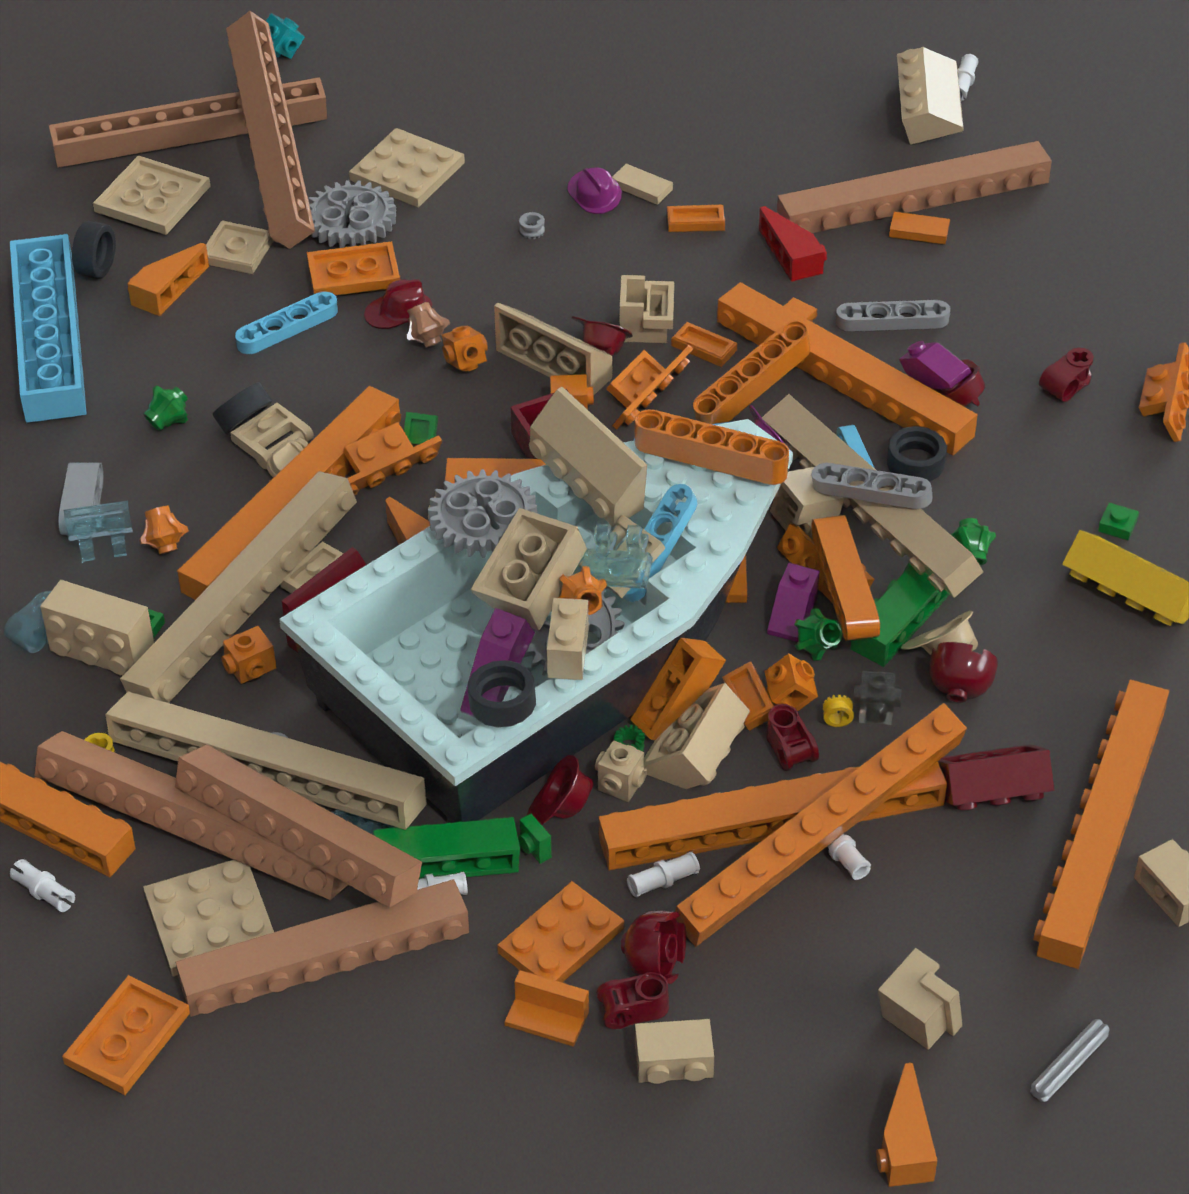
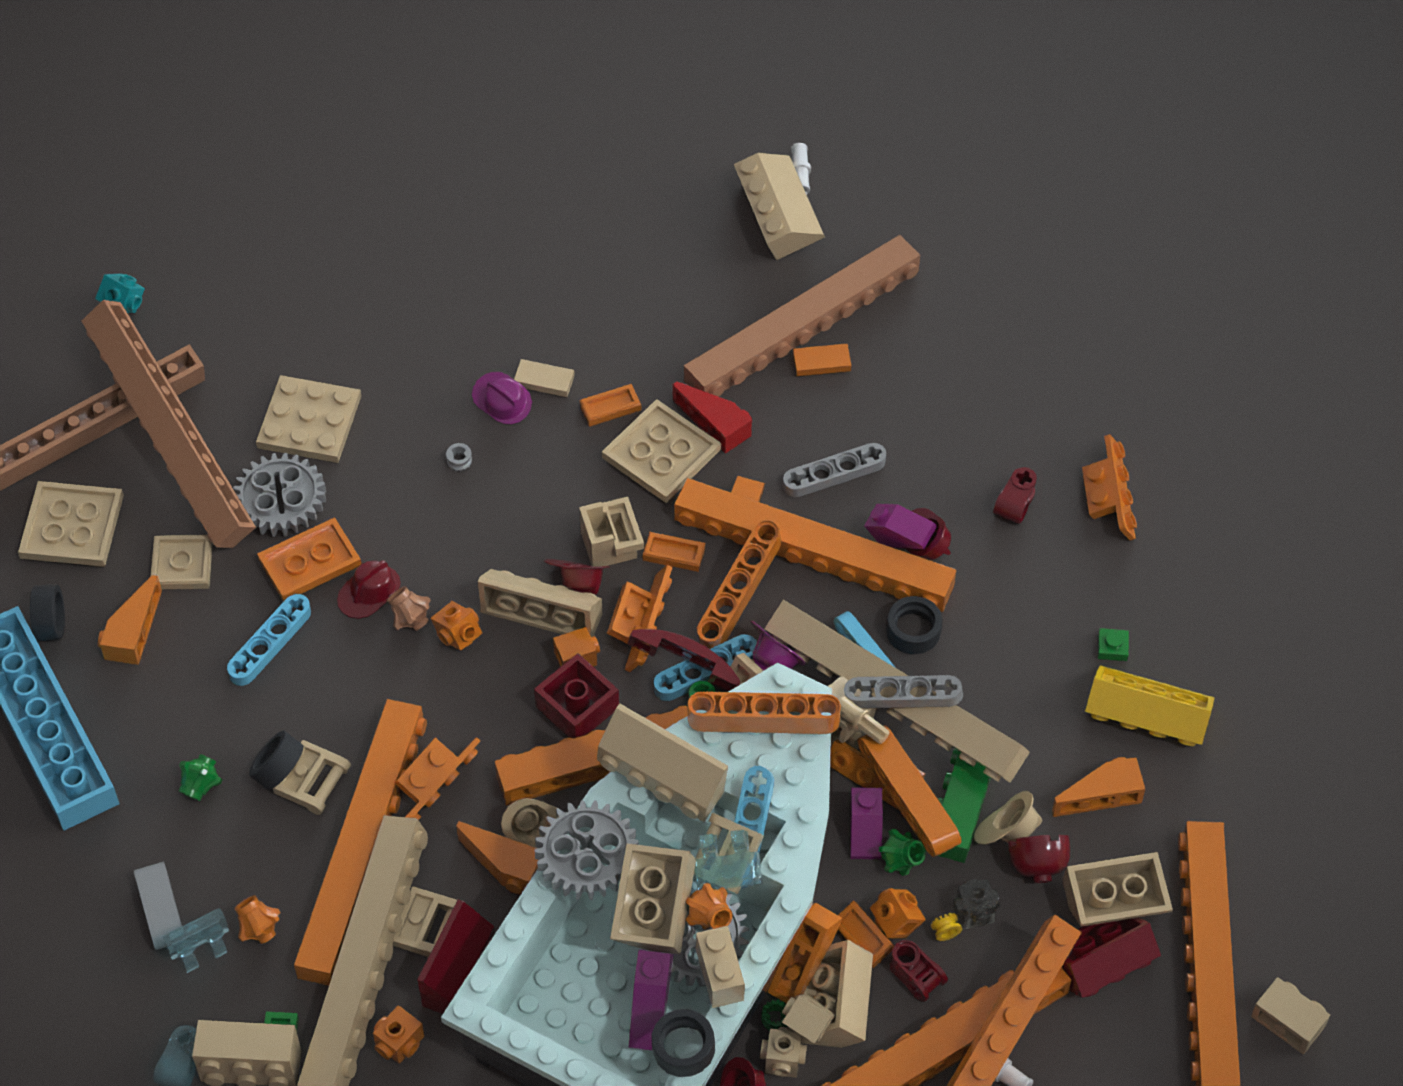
camera: 20 degrees left, 10 degrees up
tan arm [266,438,308,477] -> none
green plate [404,412,438,444] -> none
green rock [950,518,996,566] -> none
none -> tan plate [602,399,721,503]
none -> dark red slope [627,629,741,692]
none -> tan slope [782,994,835,1044]
none -> tan axle [839,696,890,744]
none -> orange slope [1052,757,1145,817]
none -> tan slope [1062,852,1173,927]

